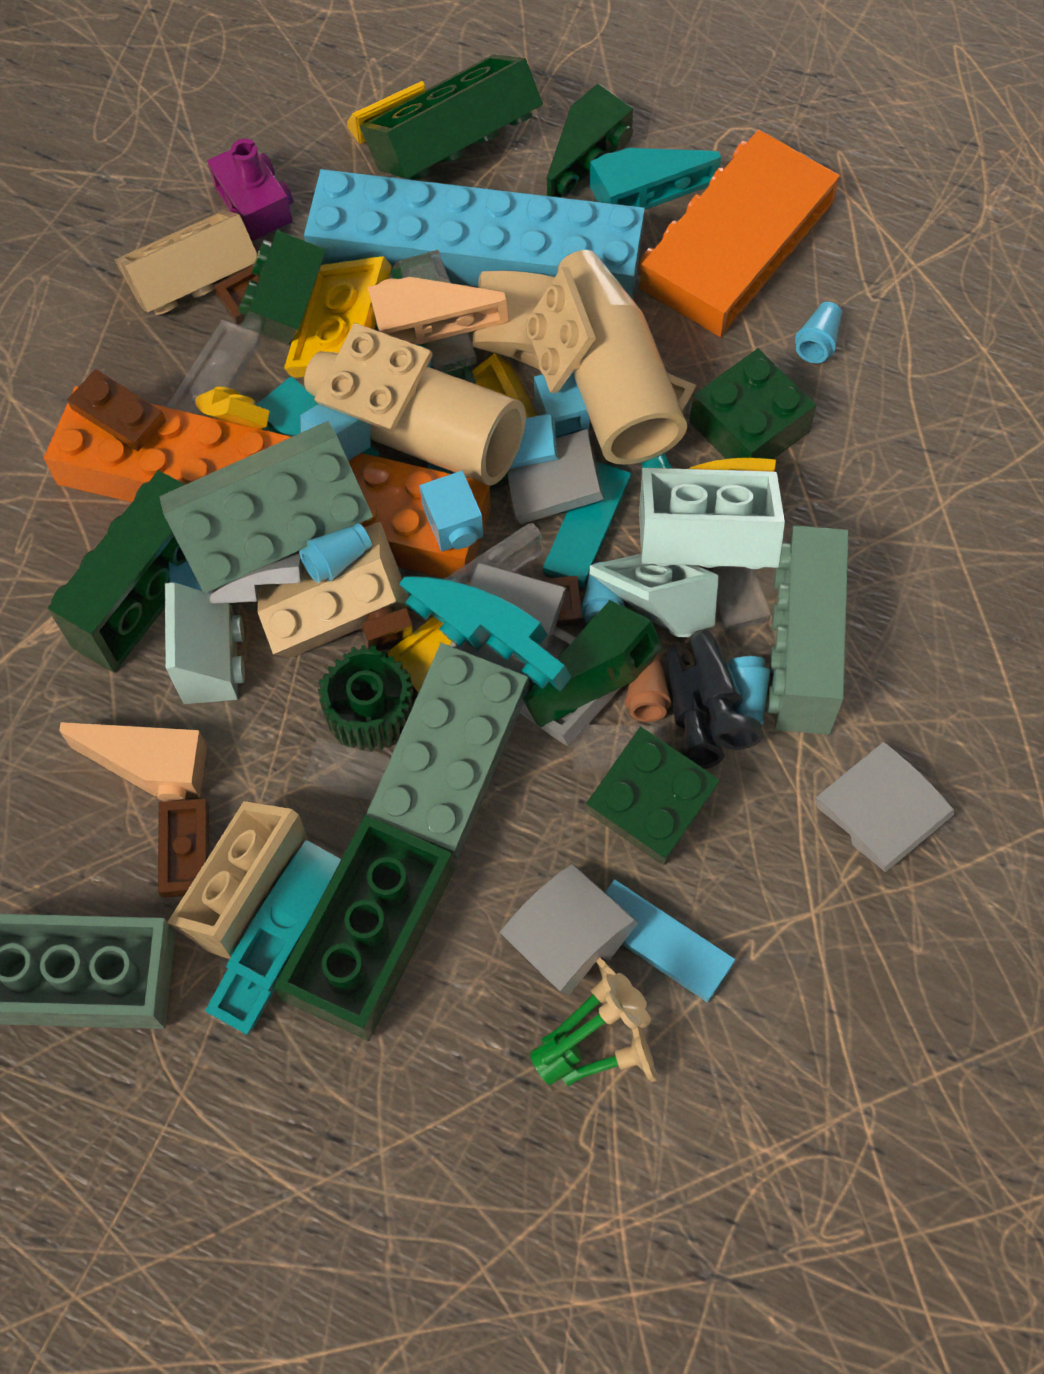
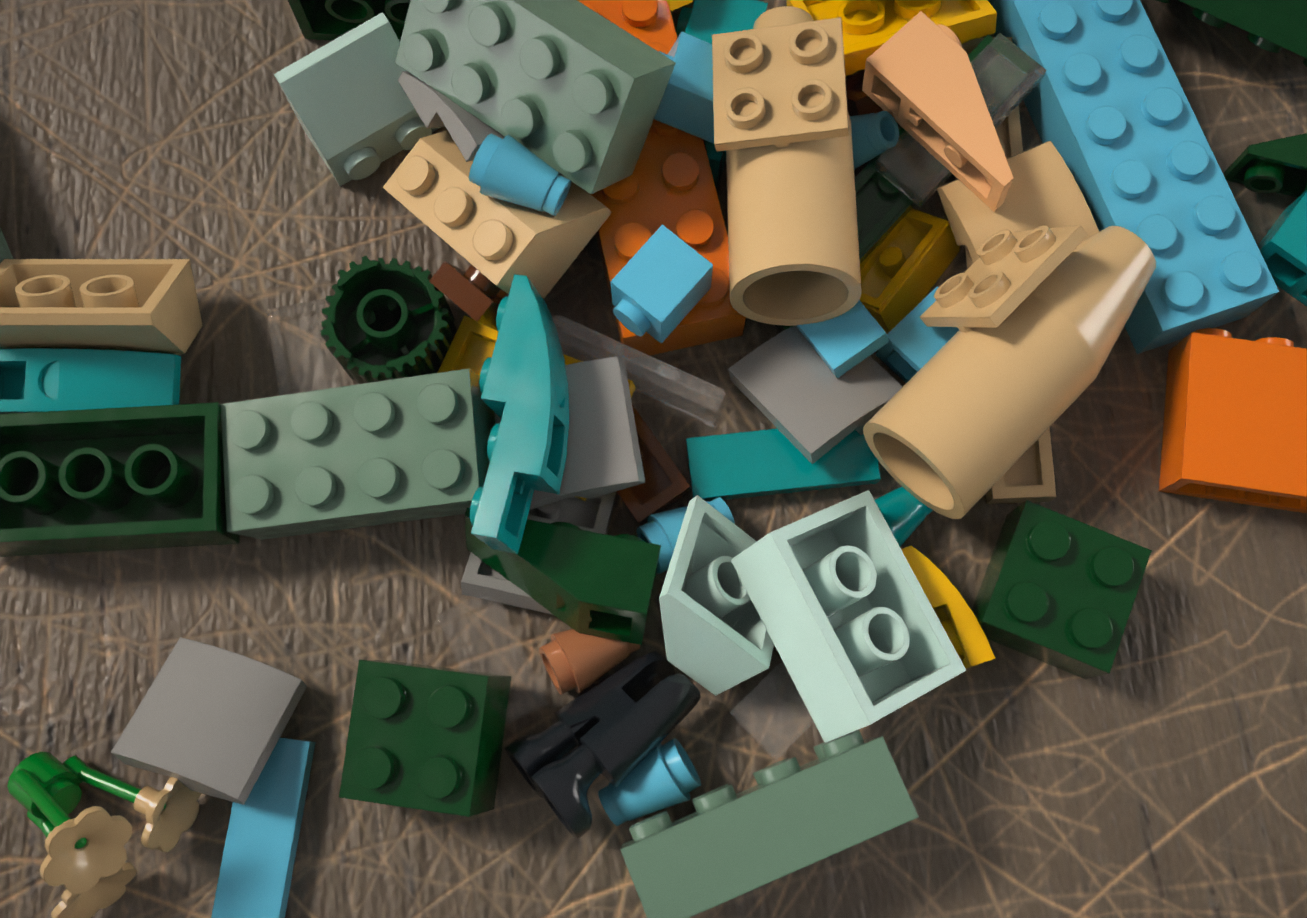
camera: 60 degrees right, 10 degrees up
light nougat slope [59,722,207,802] -> none
reddish brown plate [158,799,209,898] -> none
medium azure cone [795,302,842,363] -> none

